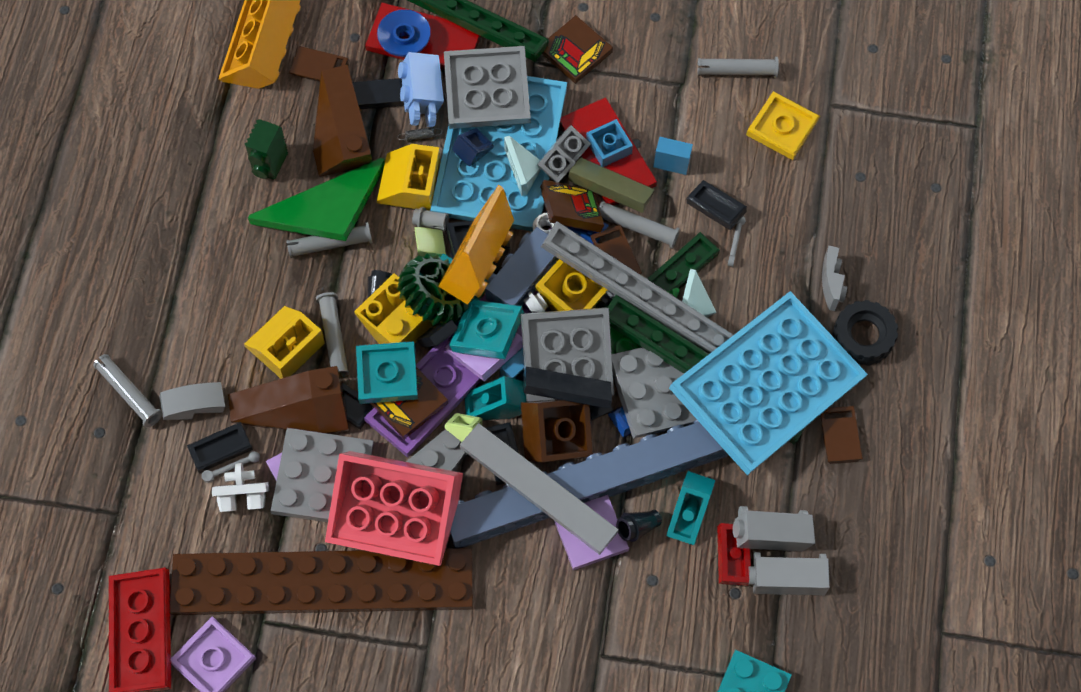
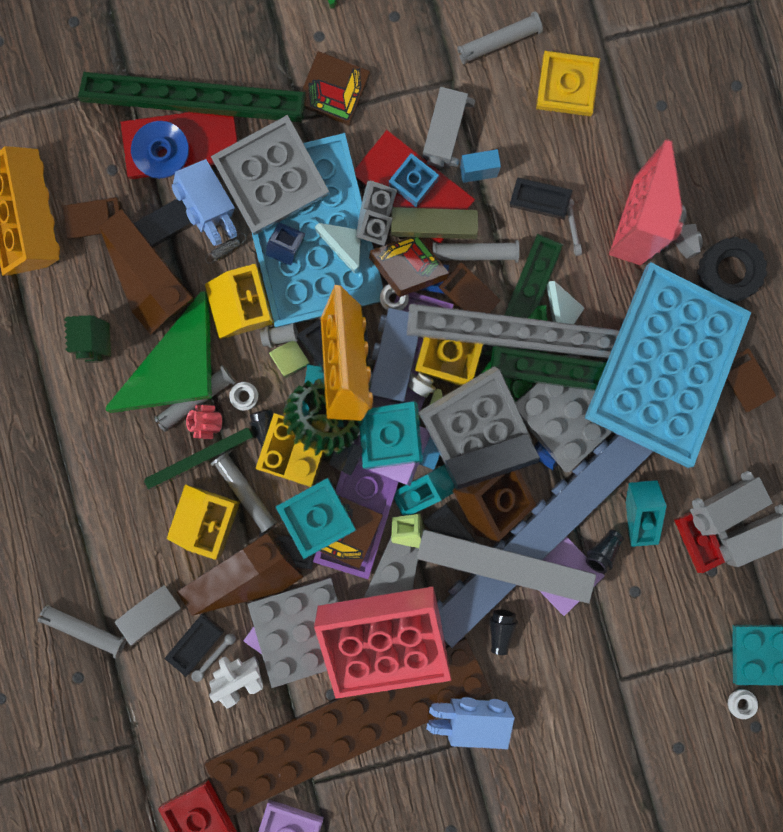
camera: 20 degrees left, 20 degrees up
none -> dark green tile [144,428,256,490]
none -> coral gear [186,404,222,439]
none -> white plate [229,382,259,411]
none -> light grey brick [422,87,475,169]
none -> light blue hinge [427,697,514,749]
none -> black cone [489,609,518,655]
none -> coral slope [609,140,683,266]

